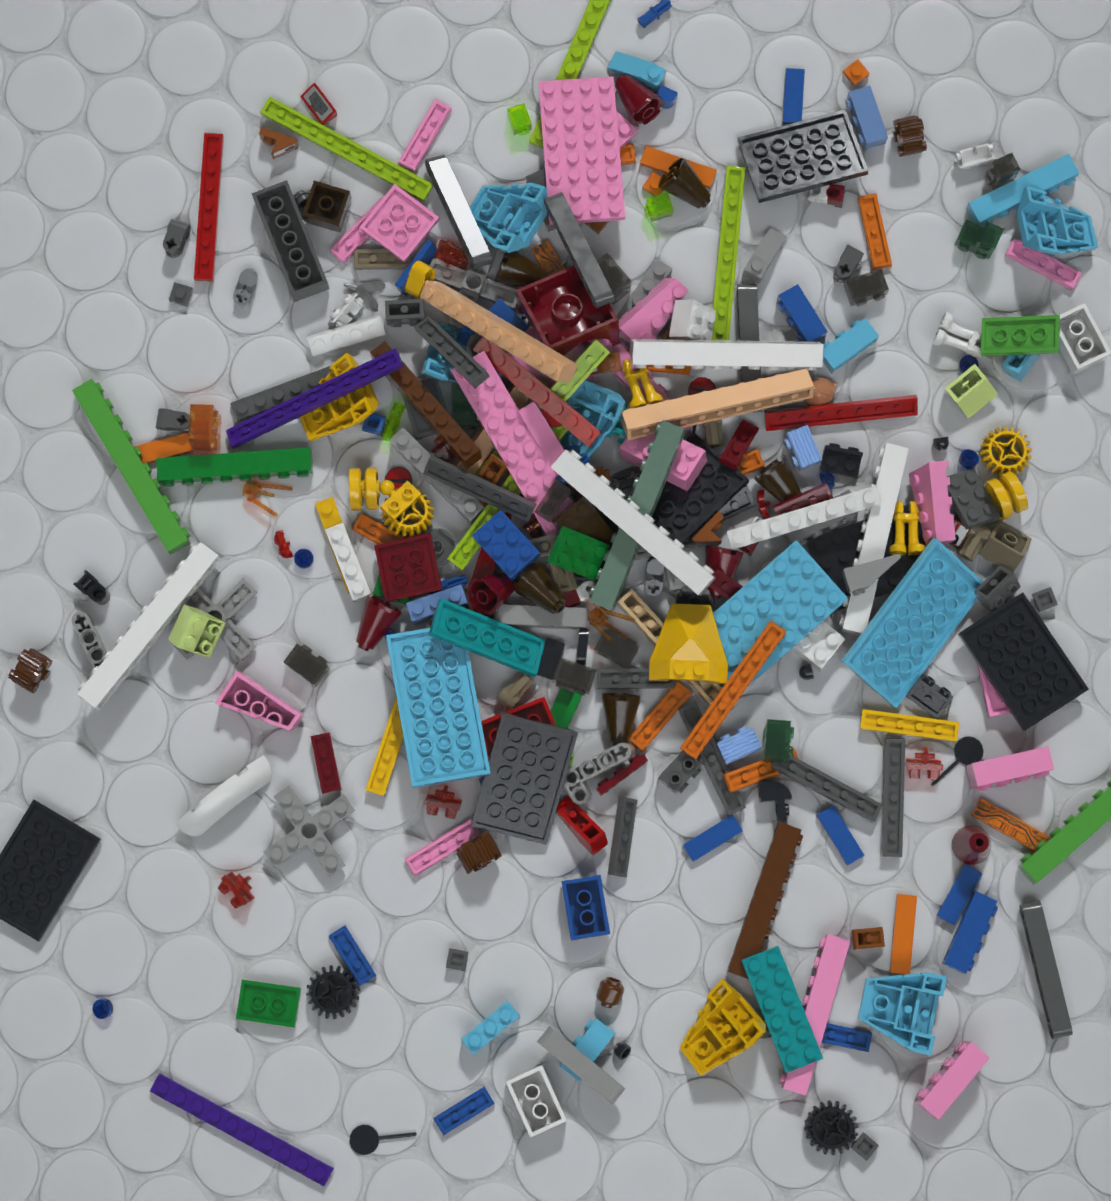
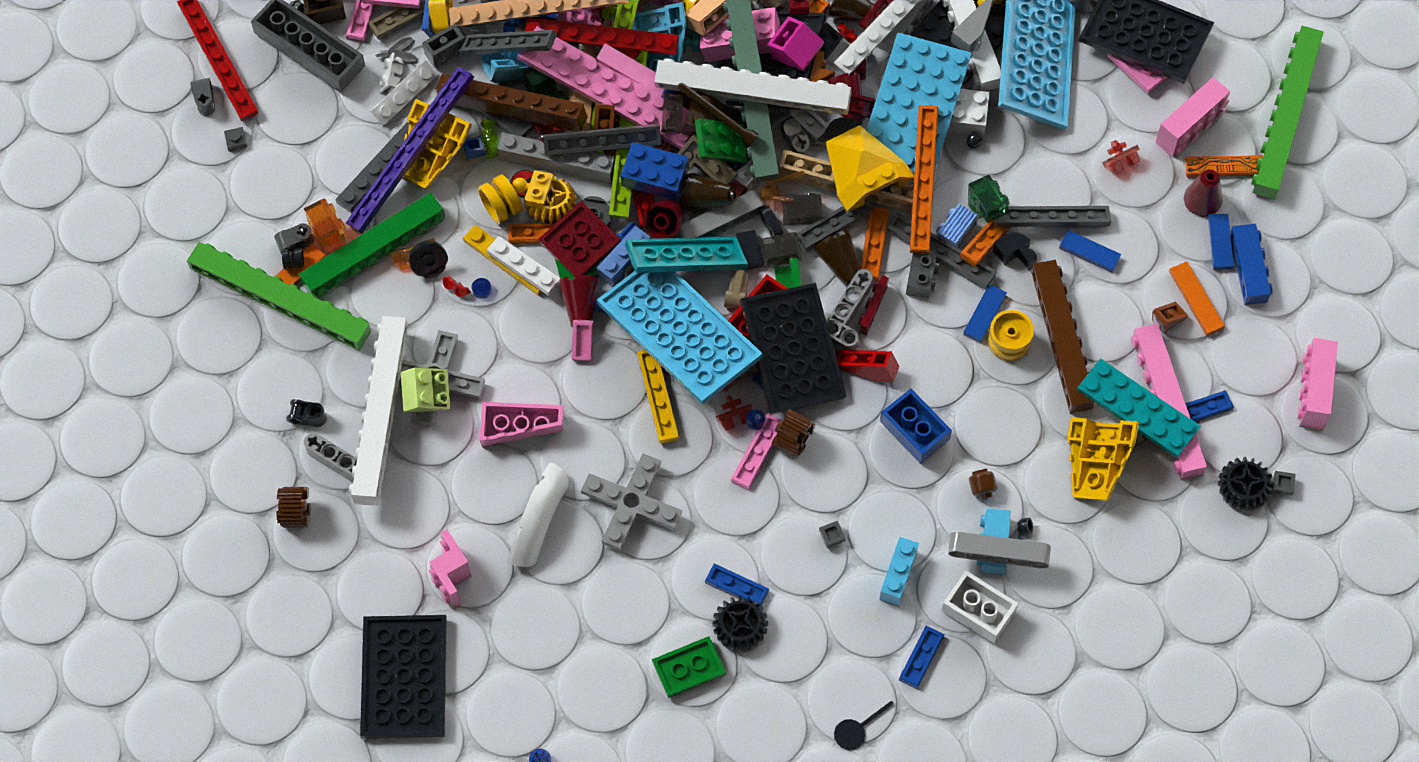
camera: 30 degrees left, 15 degrees down
clear red hips [218,872,255,909] -> none
dark grey piece [233,268,258,306] -> none
clear smoke brick [283,644,330,687] -> none
dark red plate [310,732,342,794] -> none
dark grey plate [608,796,638,878] -> none
medium azure wedge [858,972,947,1056] -> none
yellow plate [859,709,959,742] -> none
dark grey plate [882,739,905,857] -> none
black bracket [906,674,953,719] -> none
black piece [931,736,984,786] -> none
dark grey beam [1019,901,1073,1039] -> none
none -> black wheel [282,248,304,270]
none -> black tile [408,240,448,278]
none -> bright pink bracket [428,529,471,609]
none -> bright pink tile [572,320,593,361]
none -> dark brown piece [678,83,758,146]
none -> clear blue tile [746,409,765,430]
none -> dark pink slope [767,16,824,71]
none -> yellow wheel [988,310,1034,361]

